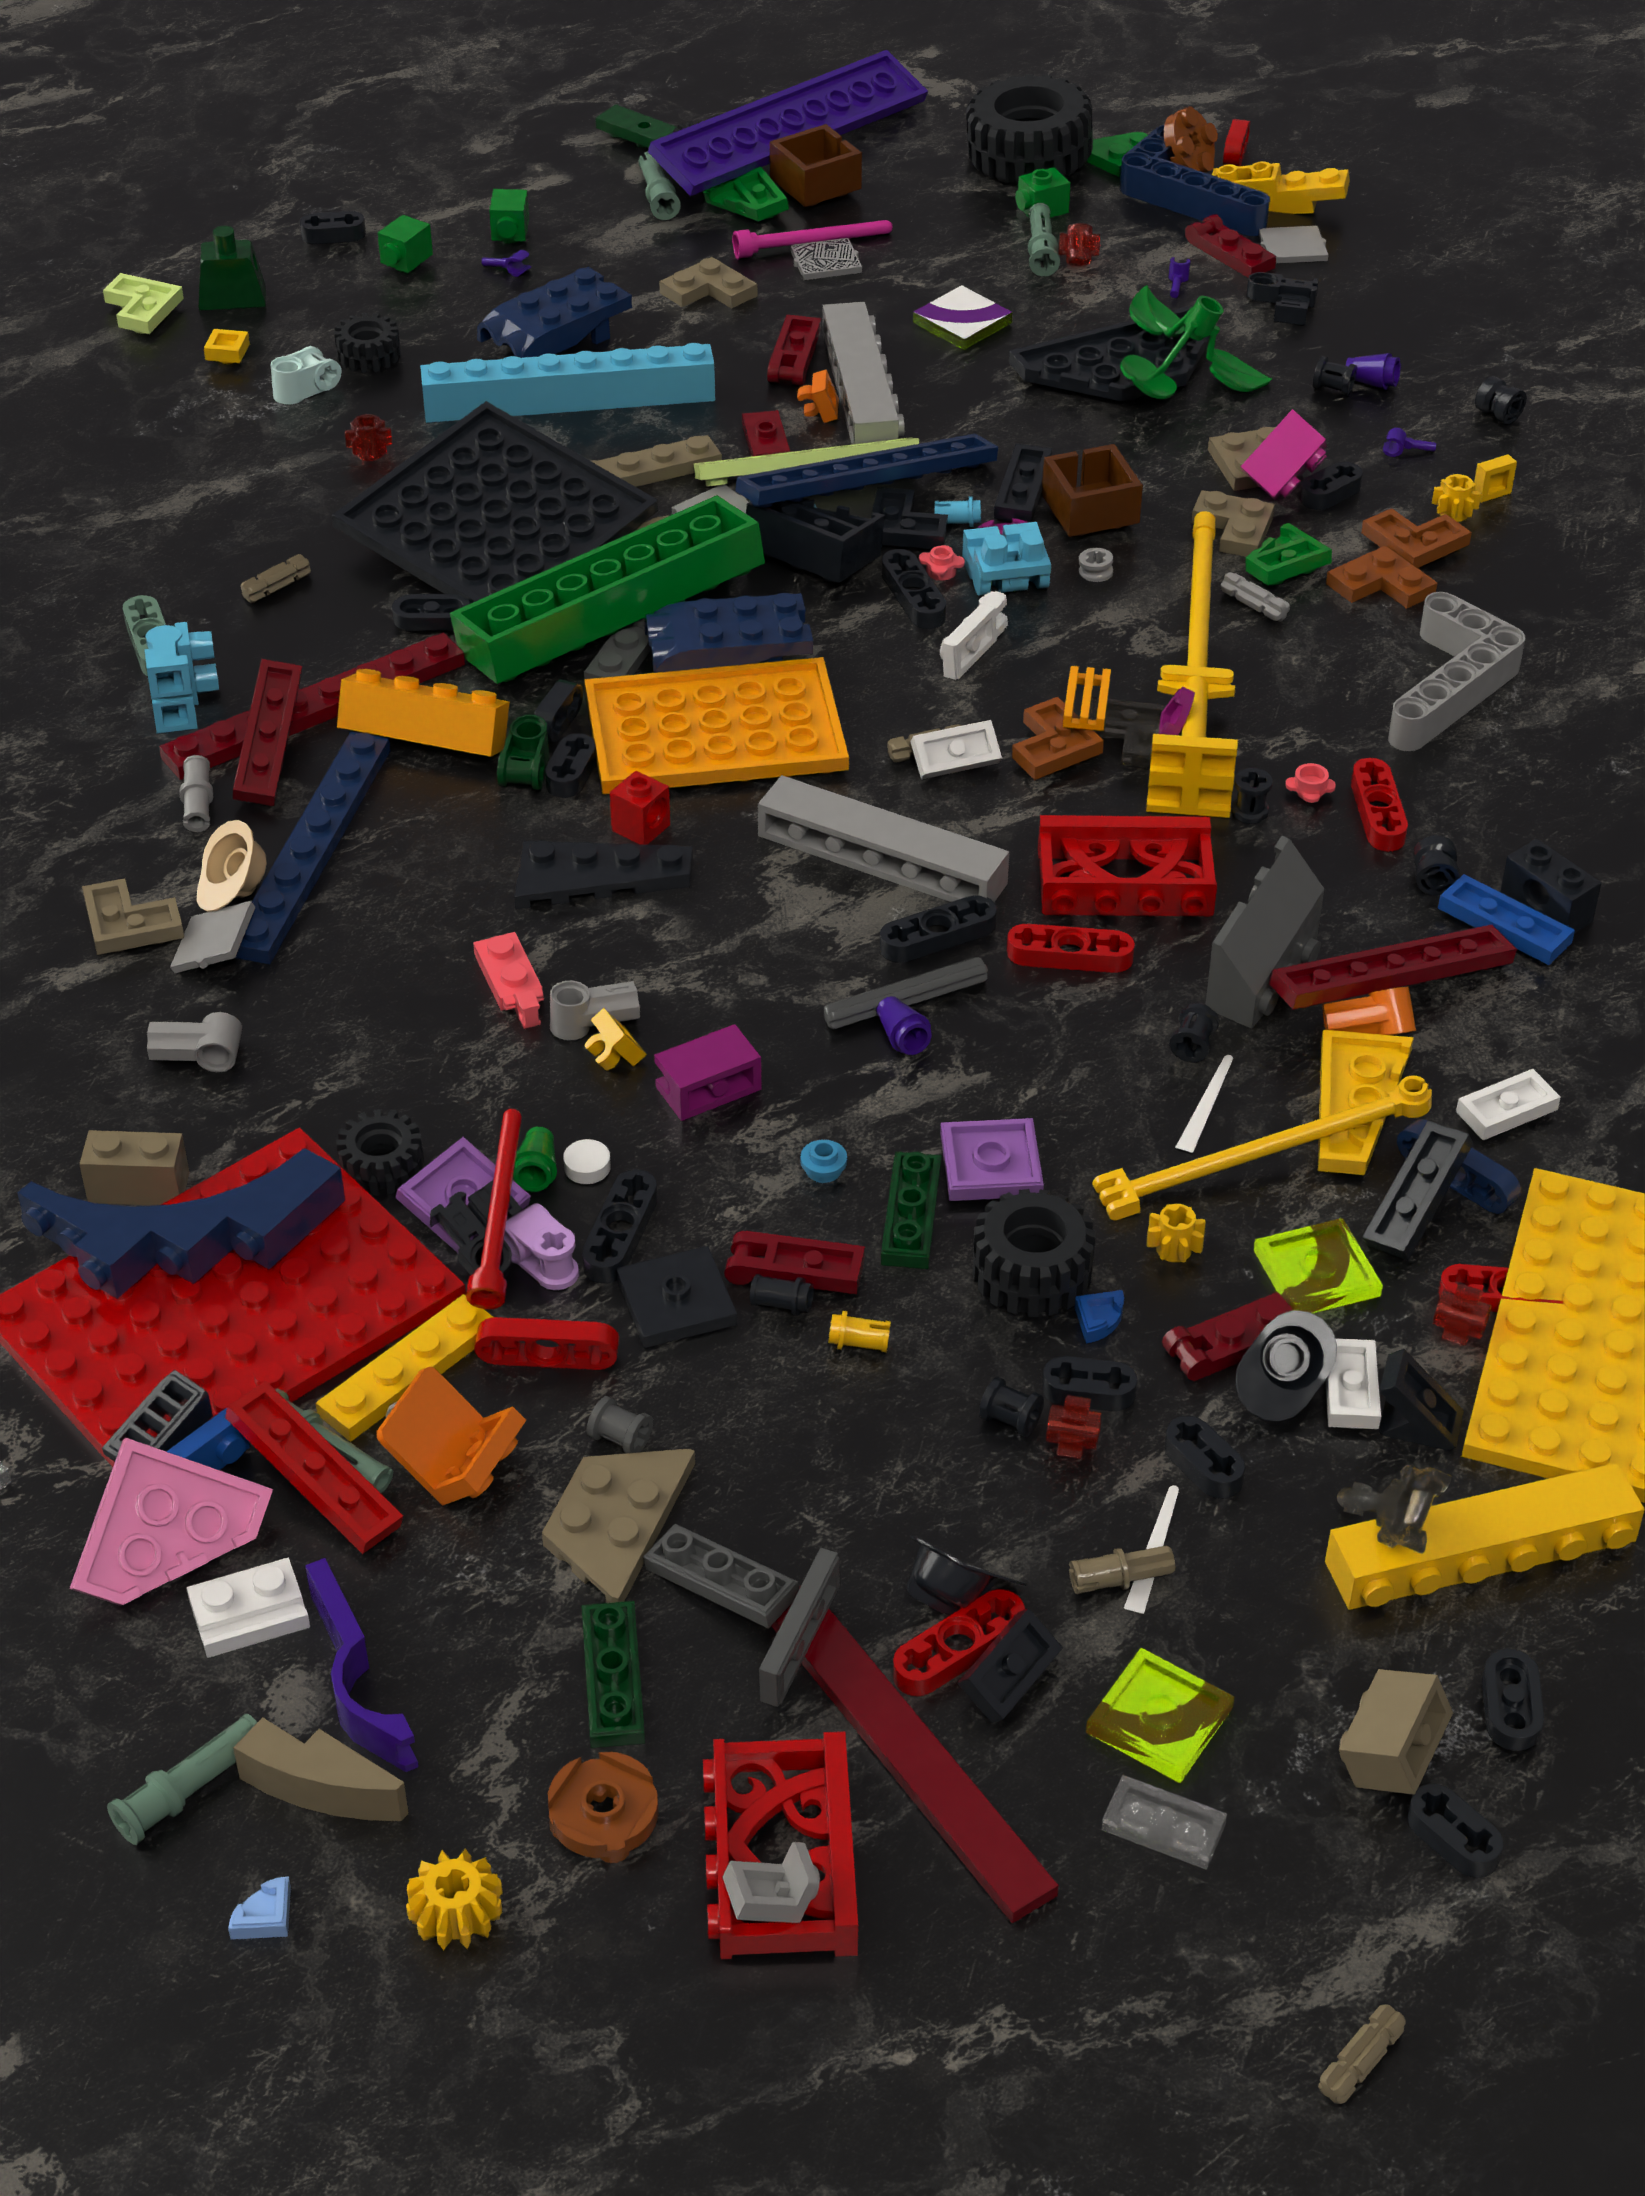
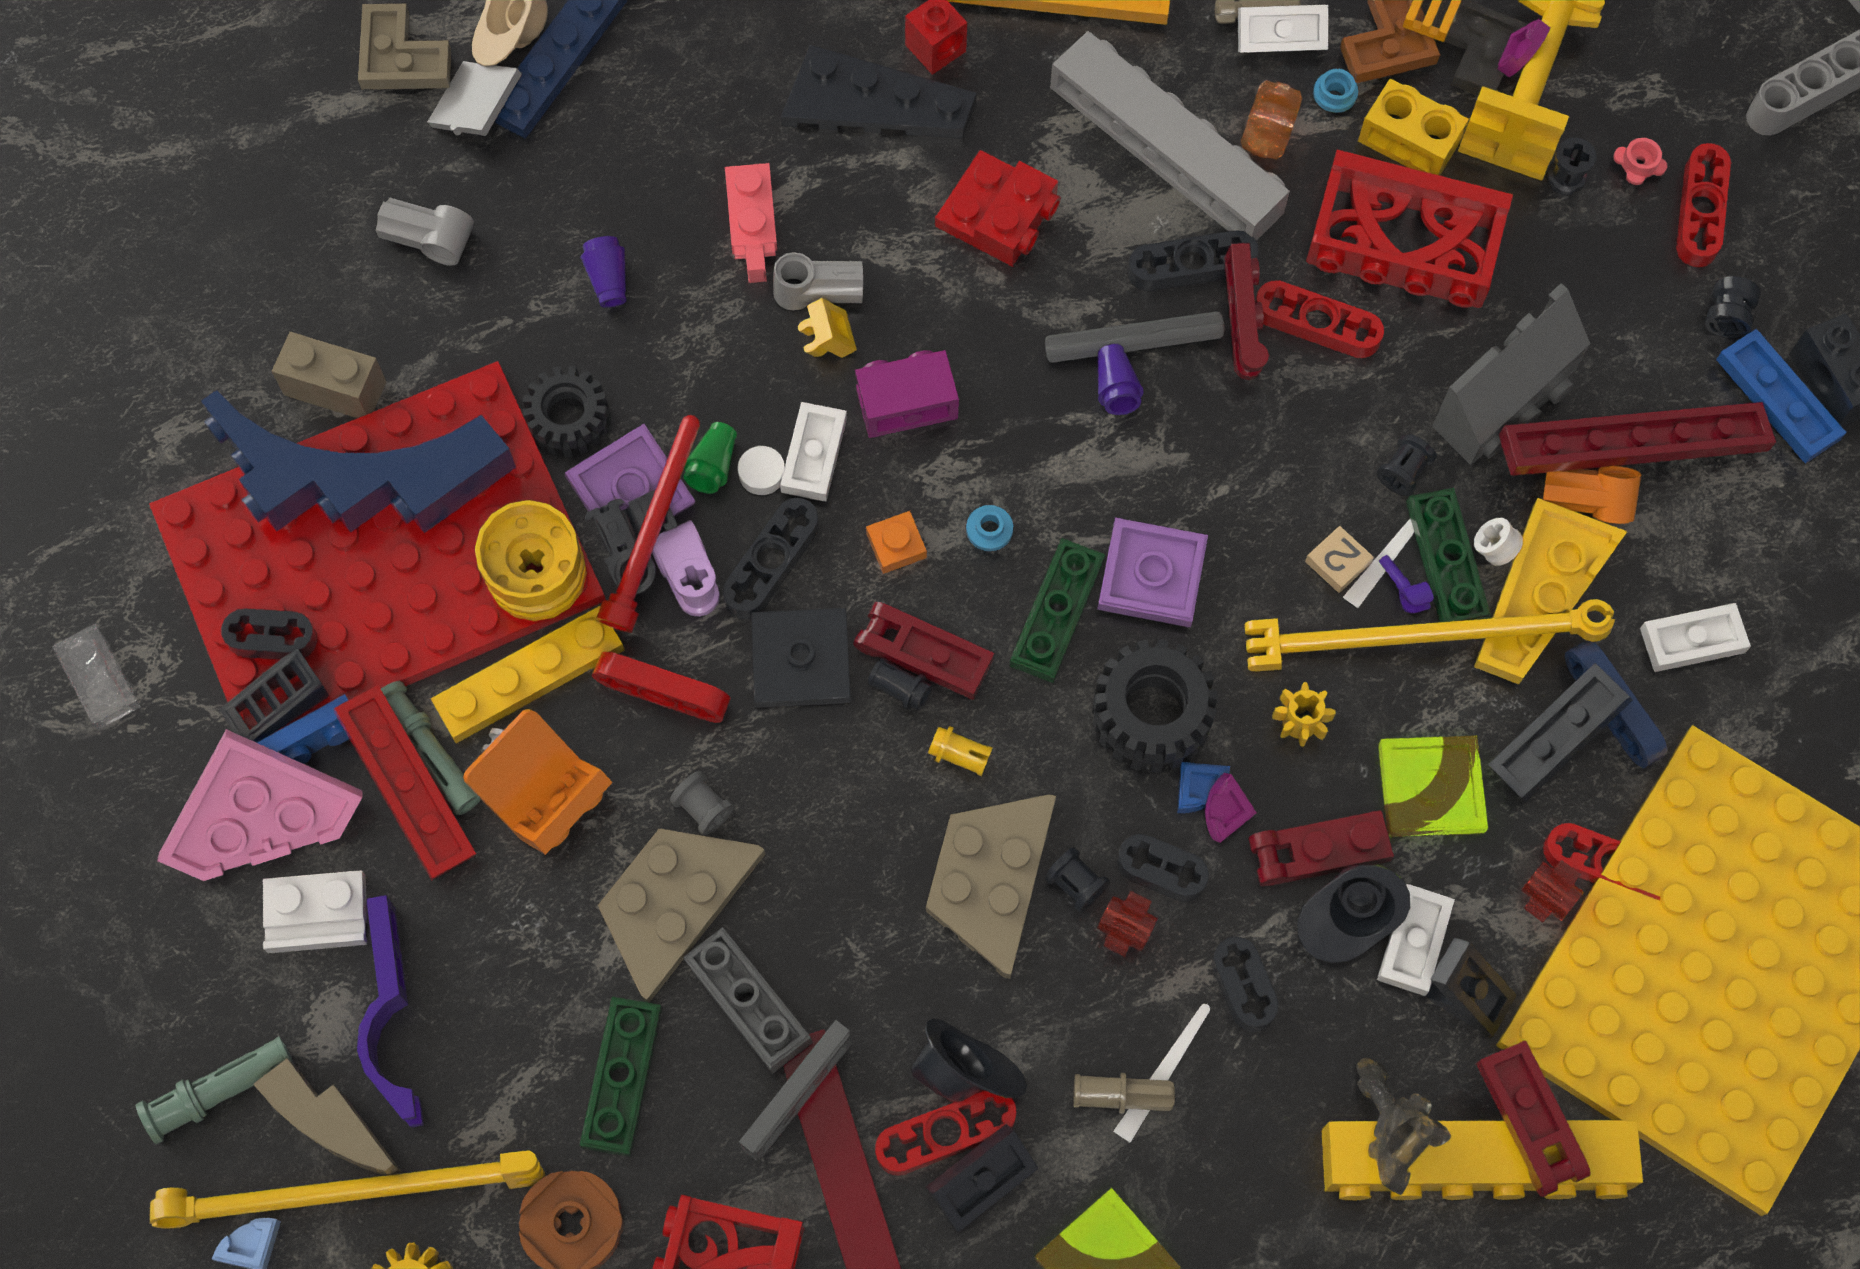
camera: 15 degrees right, 25 degrees up
none -> yellow hinge [150,1151,545,1228]
none -> black beam [221,608,318,660]
none -> yellow wheel [475,500,587,621]
none -> dark purple cone [581,236,627,308]
none -> white plate [780,402,847,502]
none -> orange plate [866,511,927,574]
none -> dark tan wing [926,795,1056,979]
none -> red plate [935,150,1061,267]
none -> magenta tile [1205,772,1257,843]
none -> dark red plate [1224,243,1269,380]
none -> clear orange gear [1241,80,1302,160]
none -> tan tile [1305,526,1374,593]
none -> dark azure plate [1313,69,1358,113]
none -> yellow brick [1358,79,1469,176]
none -> dark purple hand [1379,555,1434,613]
none -> dark green tile [1406,488,1492,622]
none -> white bush [1474,518,1523,566]
none -> dark red plate [1476,1040,1591,1197]

